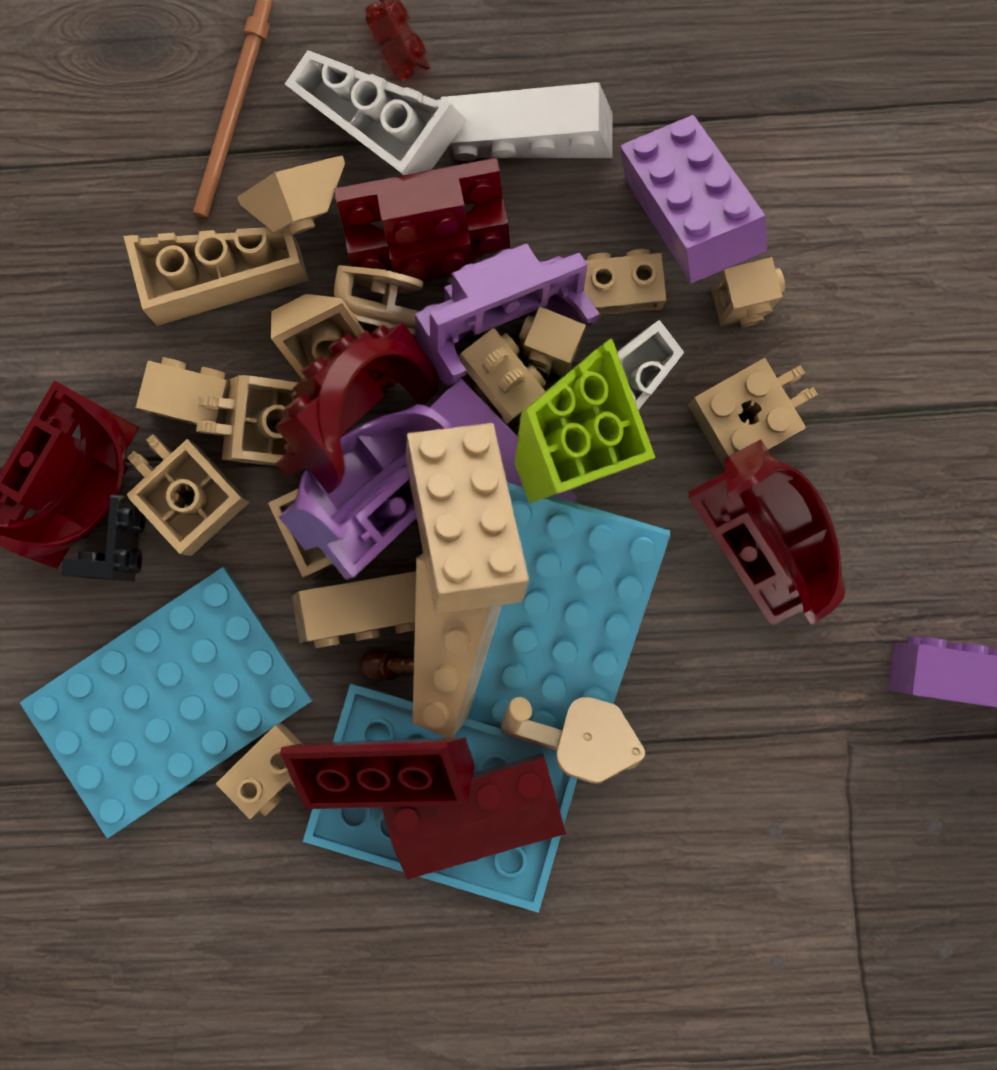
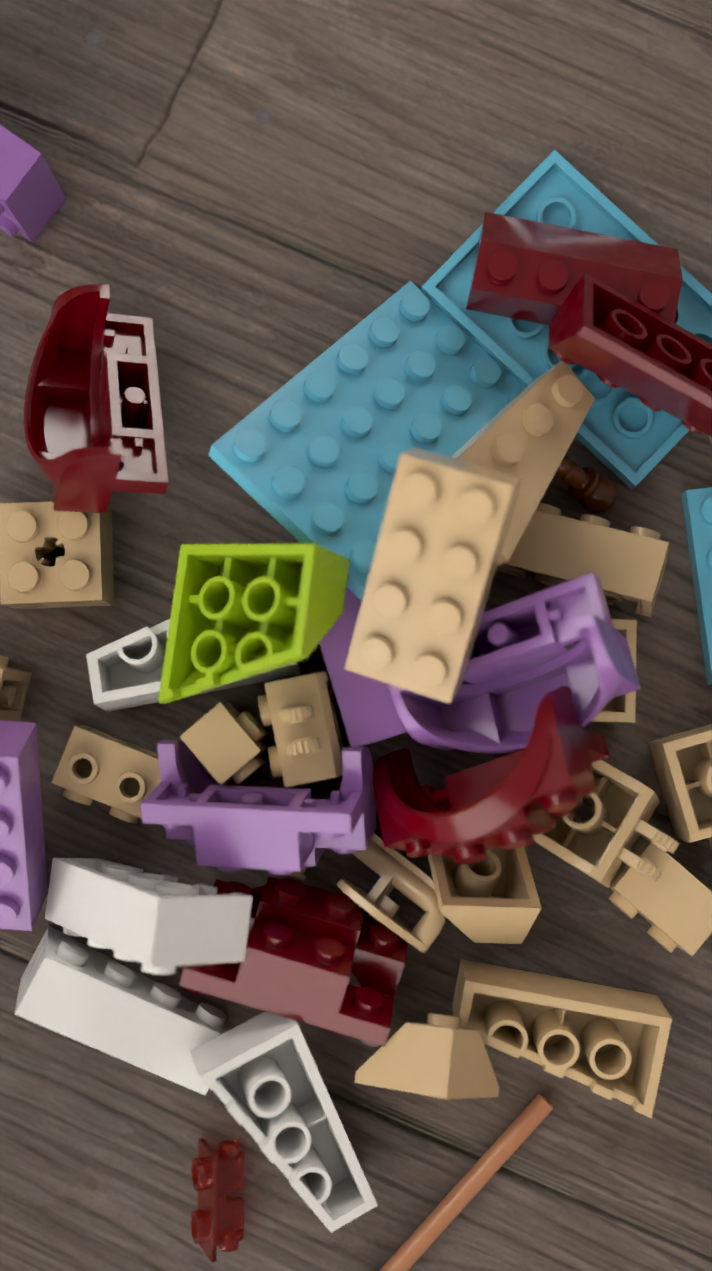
camera: 155 degrees left, 0 degrees up
tan piece [501,697,645,784] -> none
none -> white wedge [45,858,252,975]

